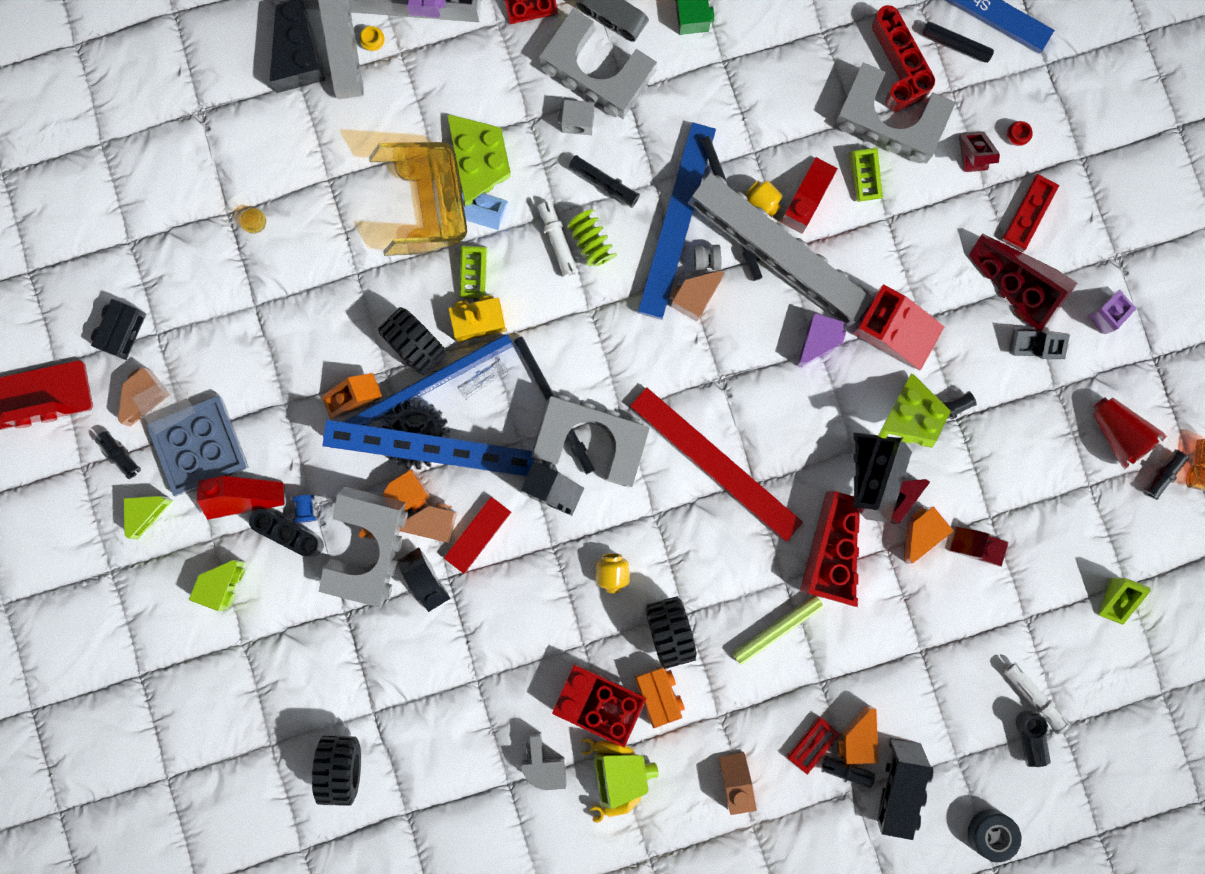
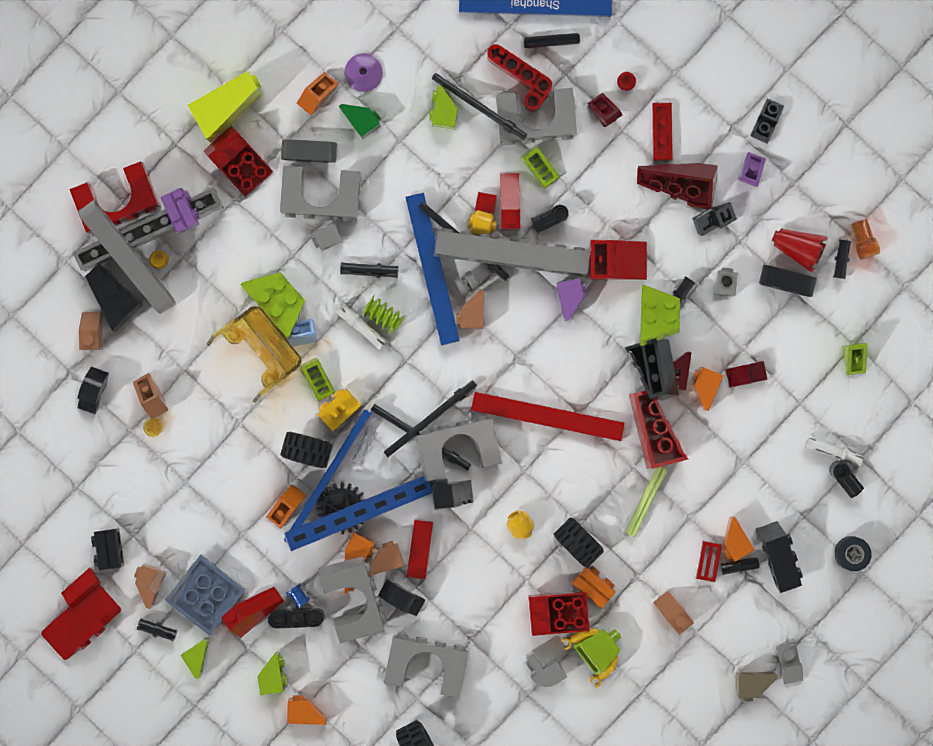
camera: 25 degrees left, 5 degrees up
none -> red tile [61,567,101,608]
none -> black brick [77,366,109,414]
none -> nougat slope [79,312,103,350]
none -> nougat slope [133,373,168,419]
none -> orange slope [287,695,327,725]
none -> black bar [383,380,477,458]
none -> light grey arch [384,633,469,698]
none -> lime slope [429,86,458,130]
none -> black bar [432,73,527,140]
none -> red tile [475,192,497,215]
none -> black piece [531,204,569,233]
none -> light grey brick [714,268,738,297]
none -> black slope [750,98,784,144]
none -> black beam [759,265,817,297]

